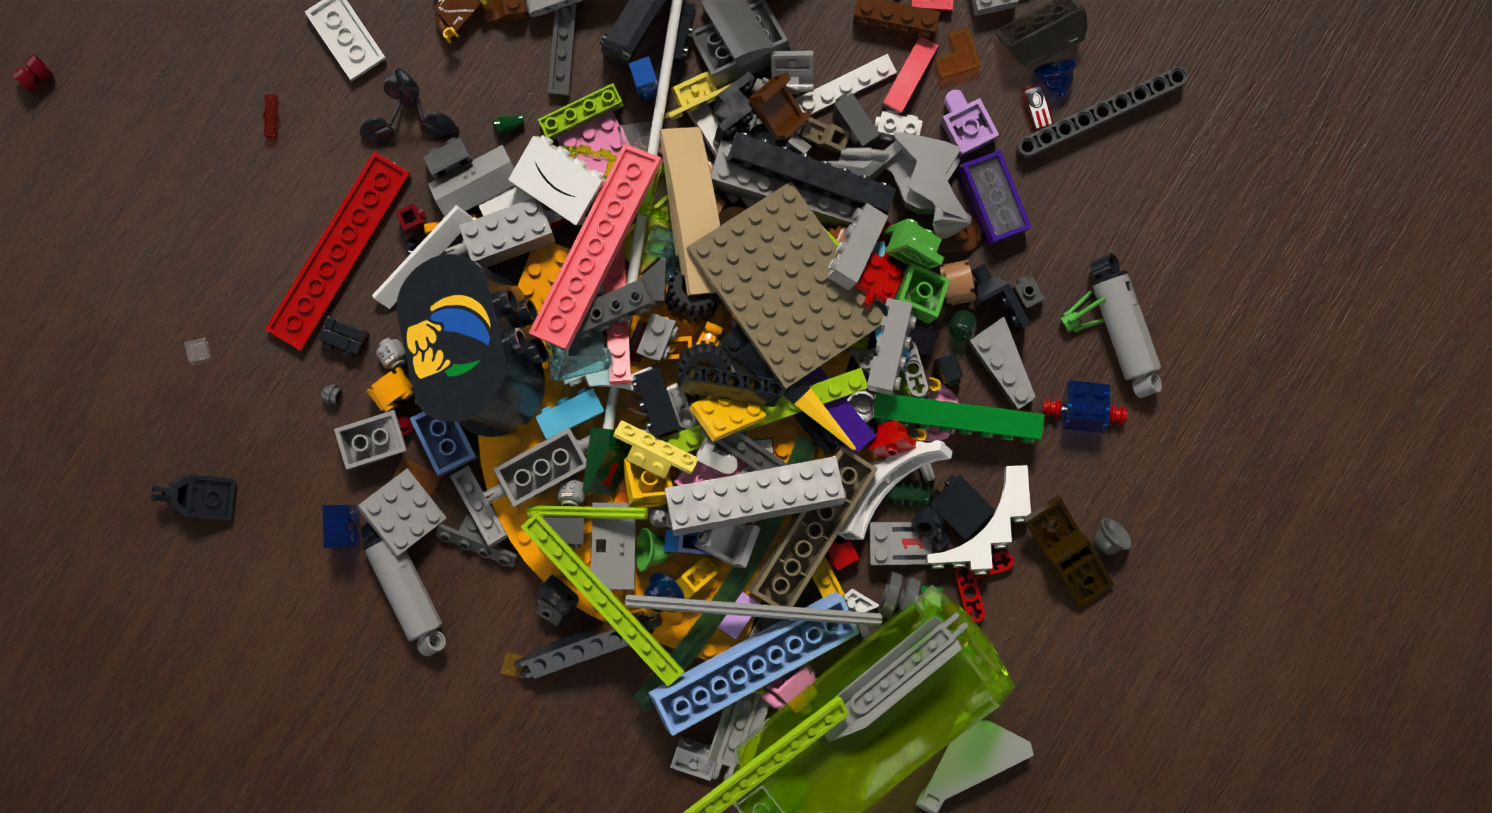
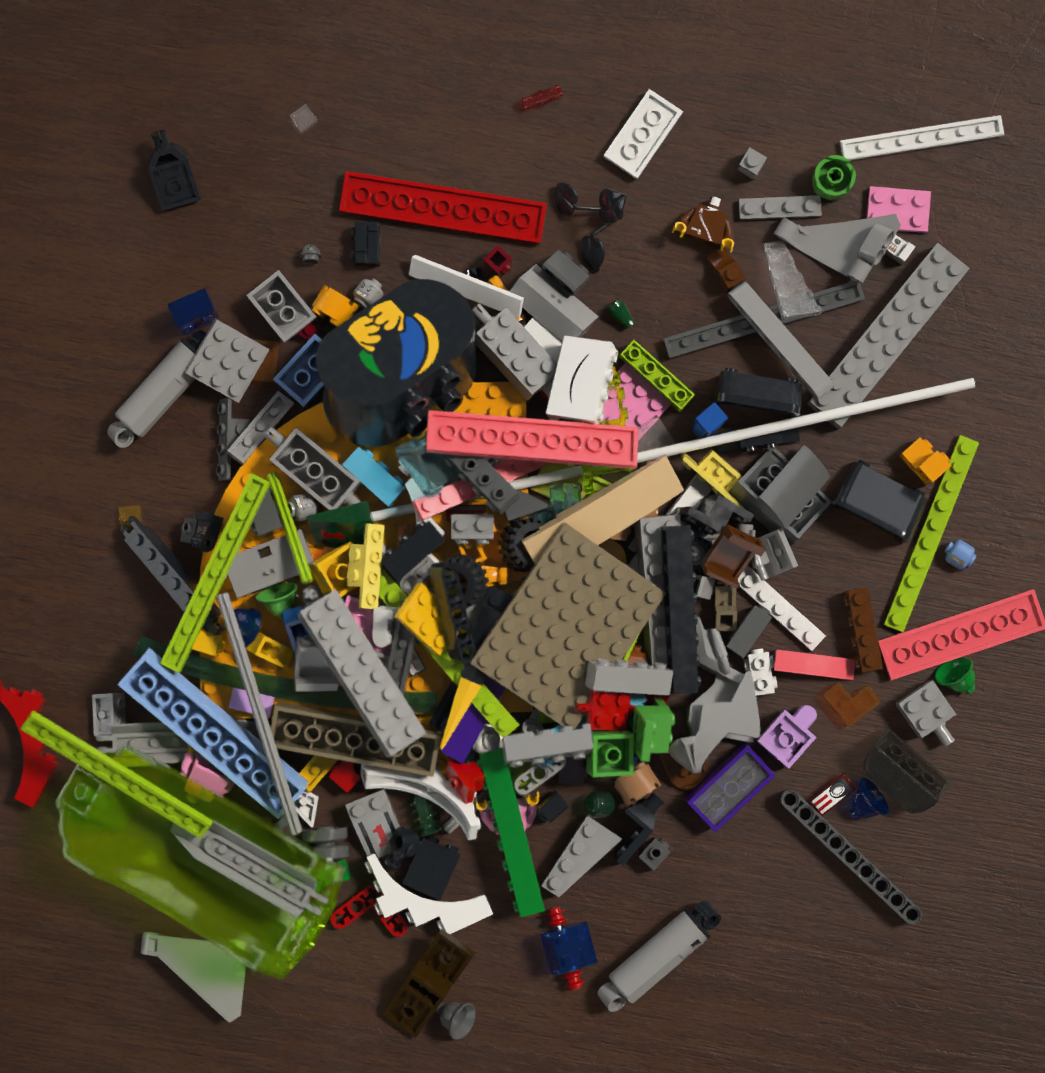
camera: 75 degrees right, 0 degrees up
bright green plant [1060,291,1106,333] -> none
none -> yellow brick [192,630,225,656]

